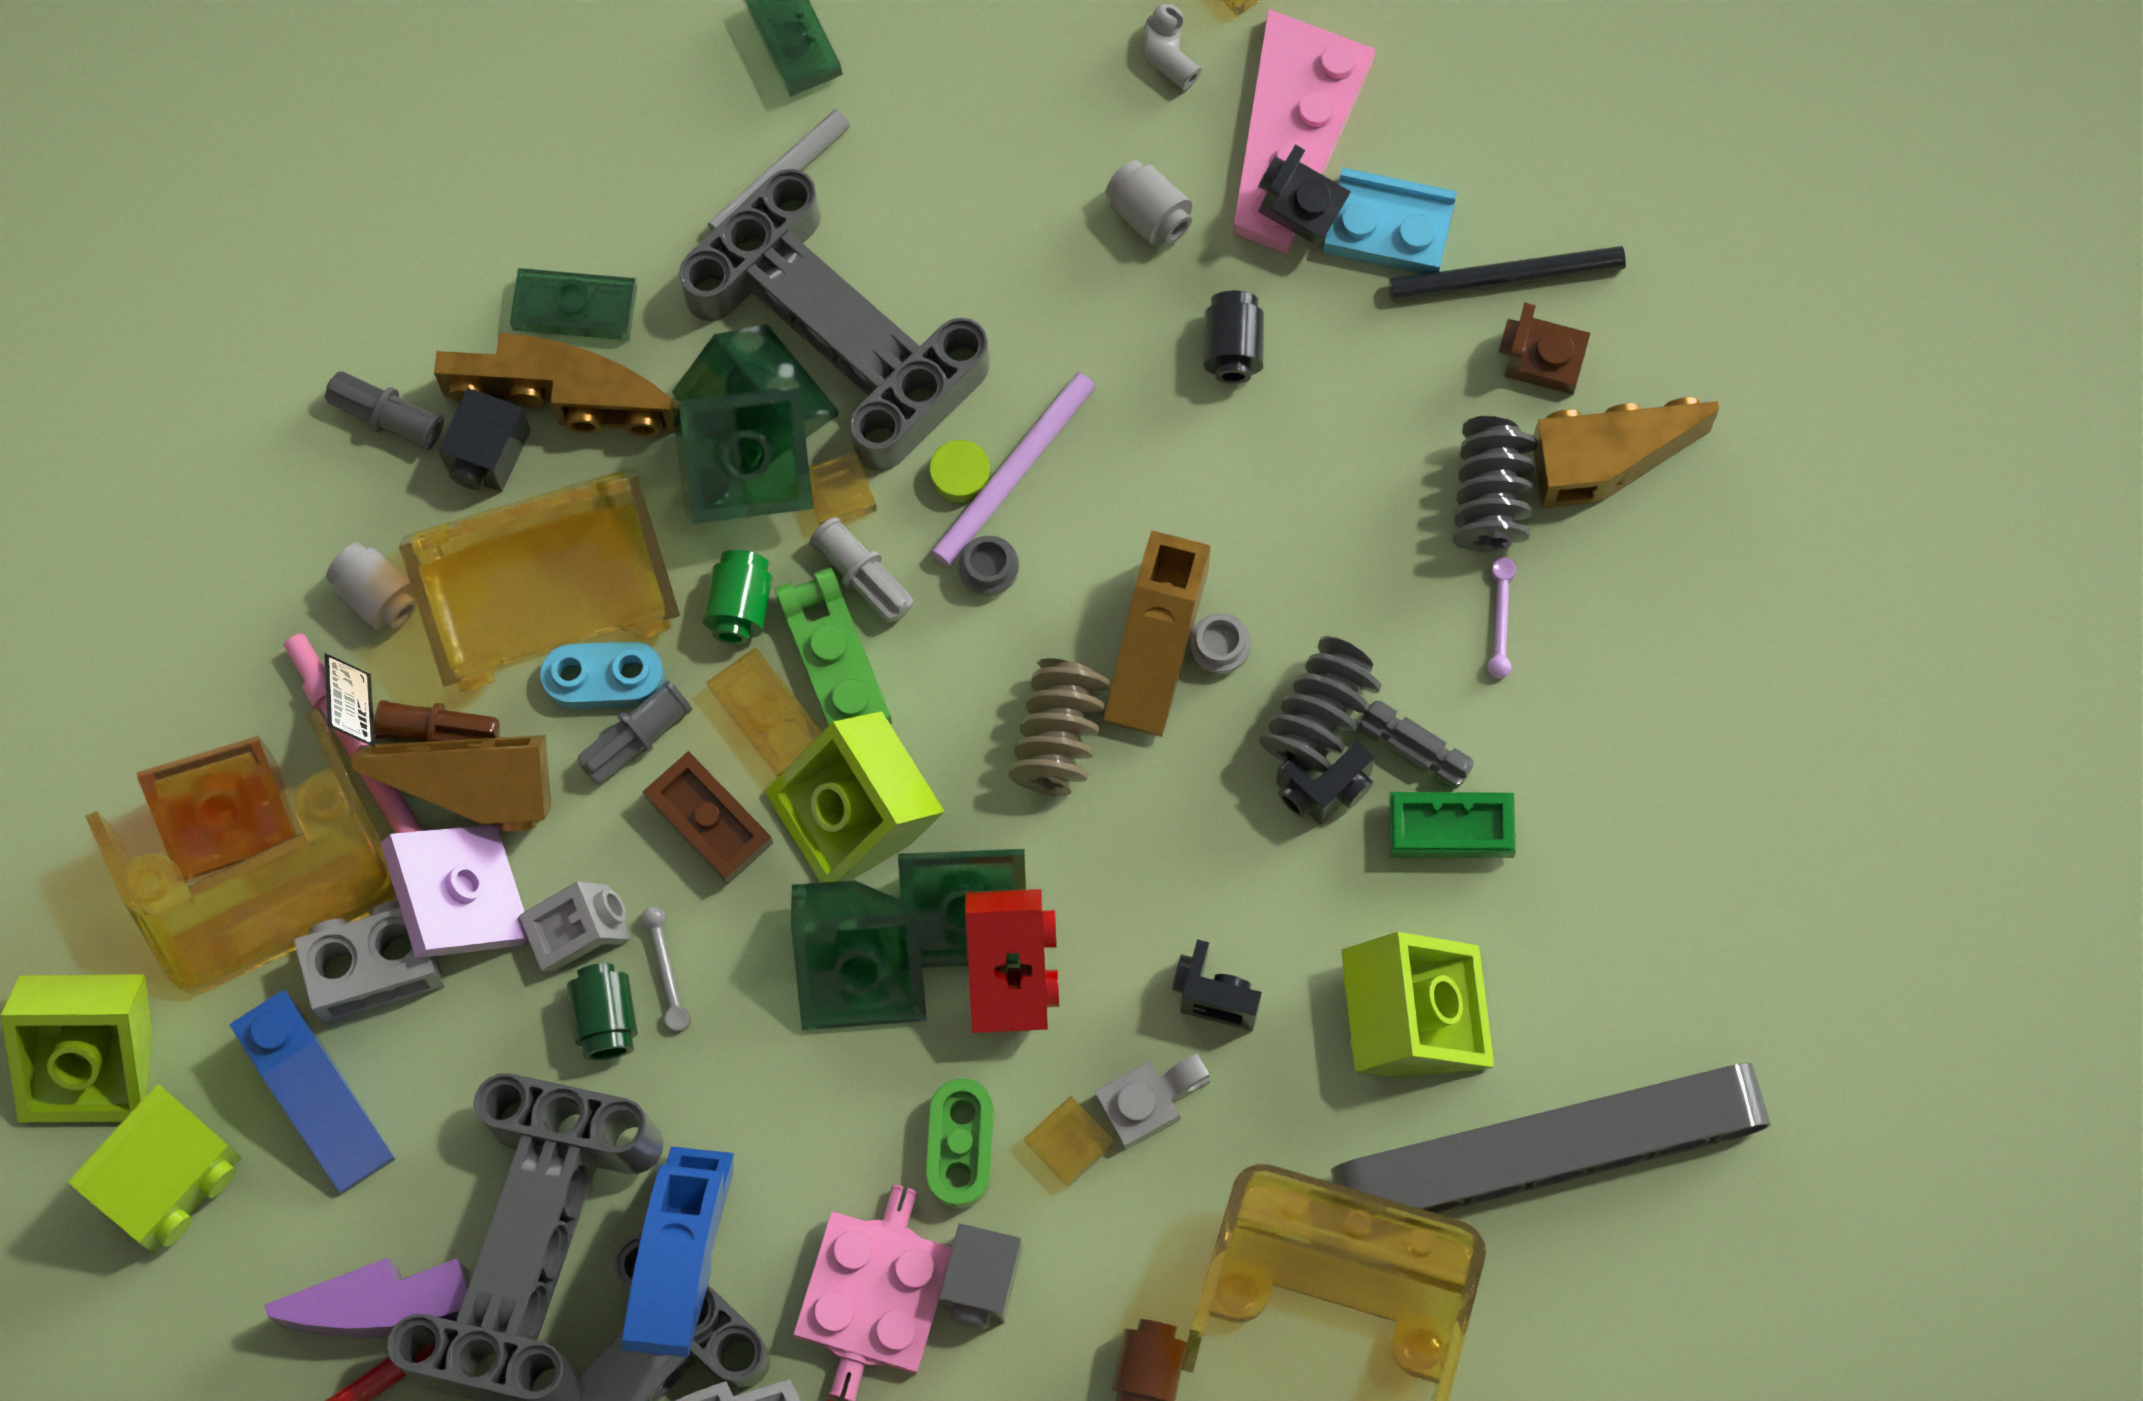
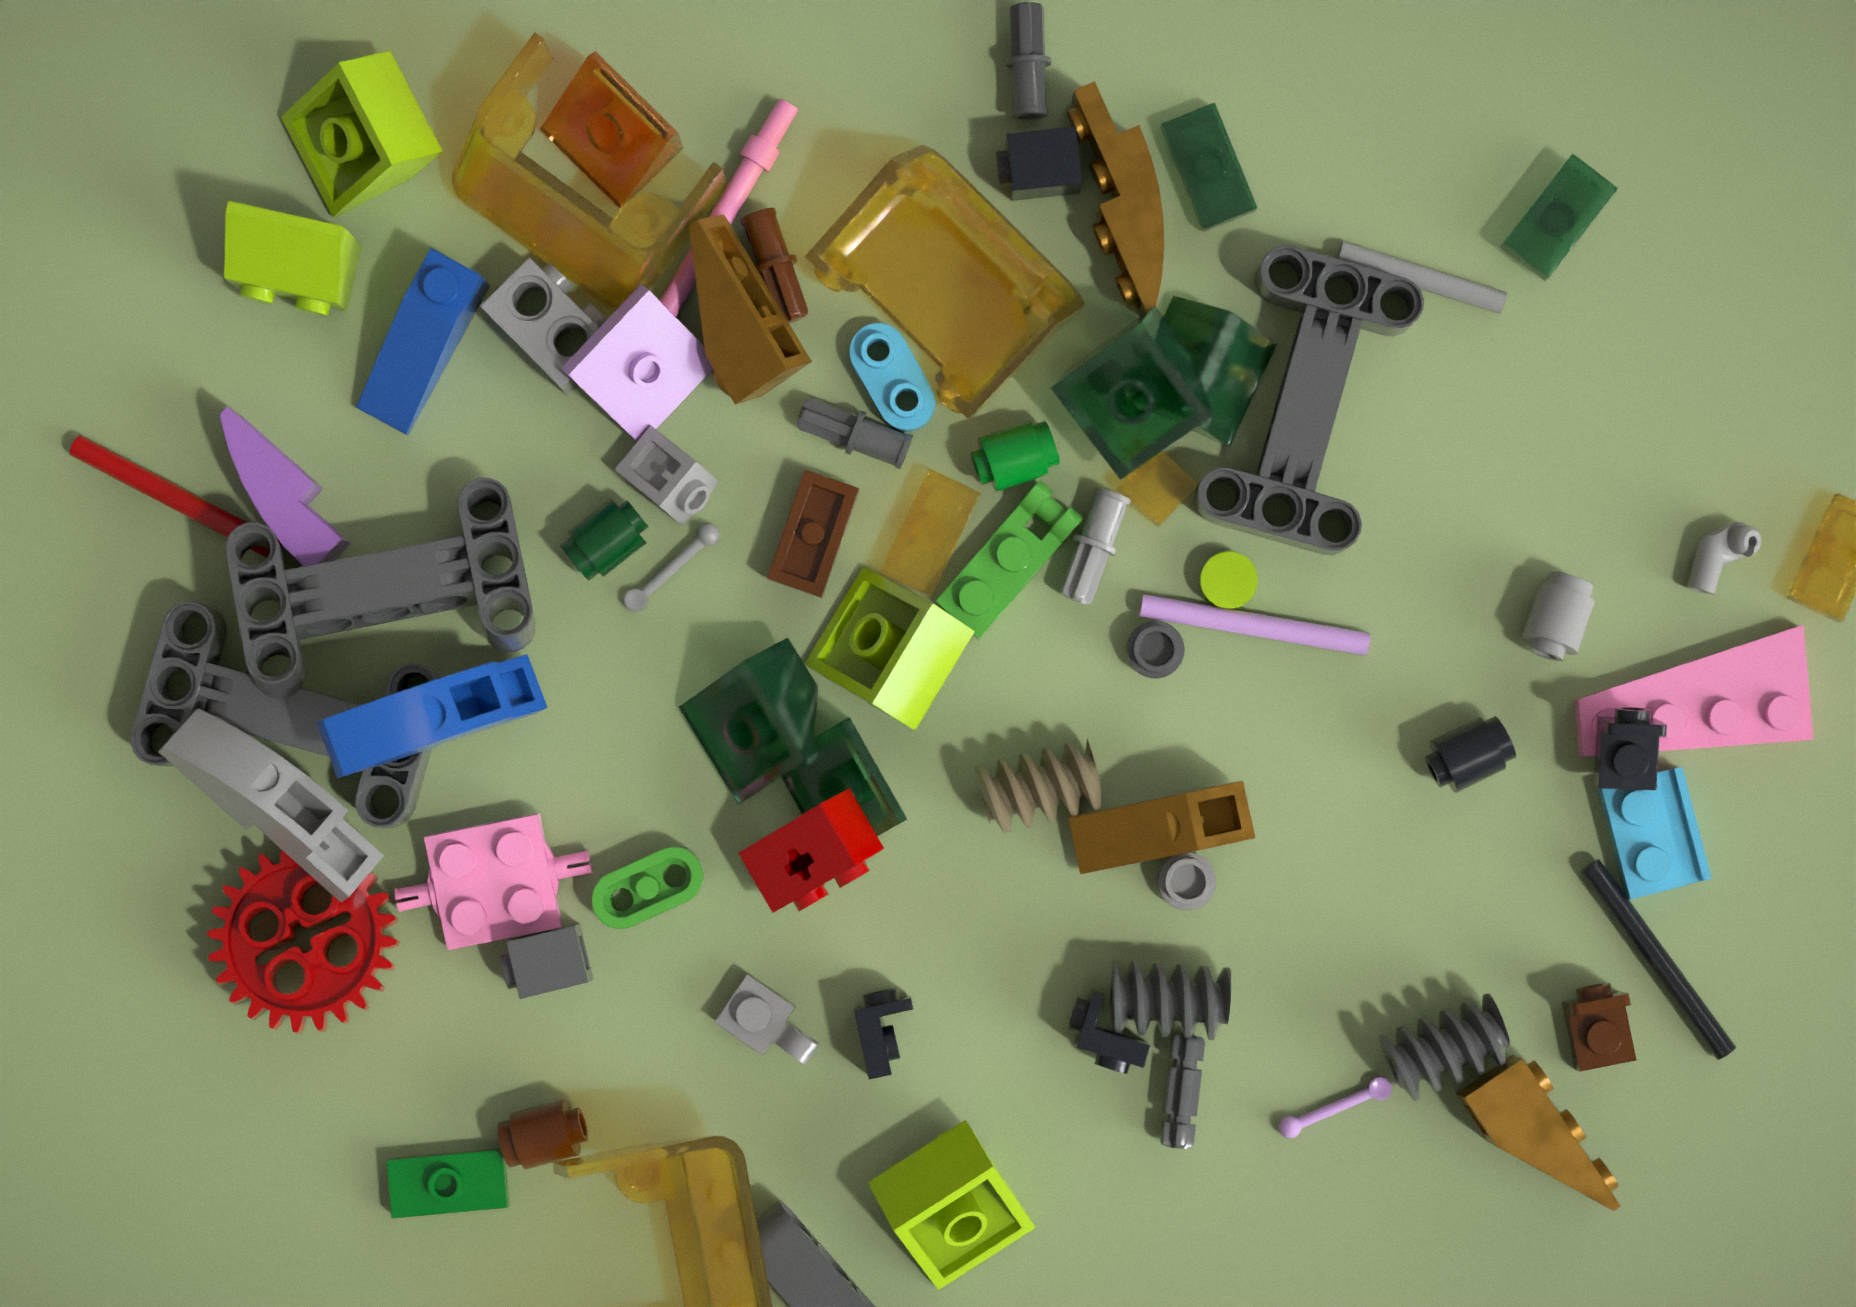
camera: 60 degrees right, 15 degrees up
sticker [324,653,375,748] -> none
light grey brick [326,543,417,631] -> none
clear yellow tile [1024,1096,1114,1188] -> none
green plate [1389,792,1516,858] -> none

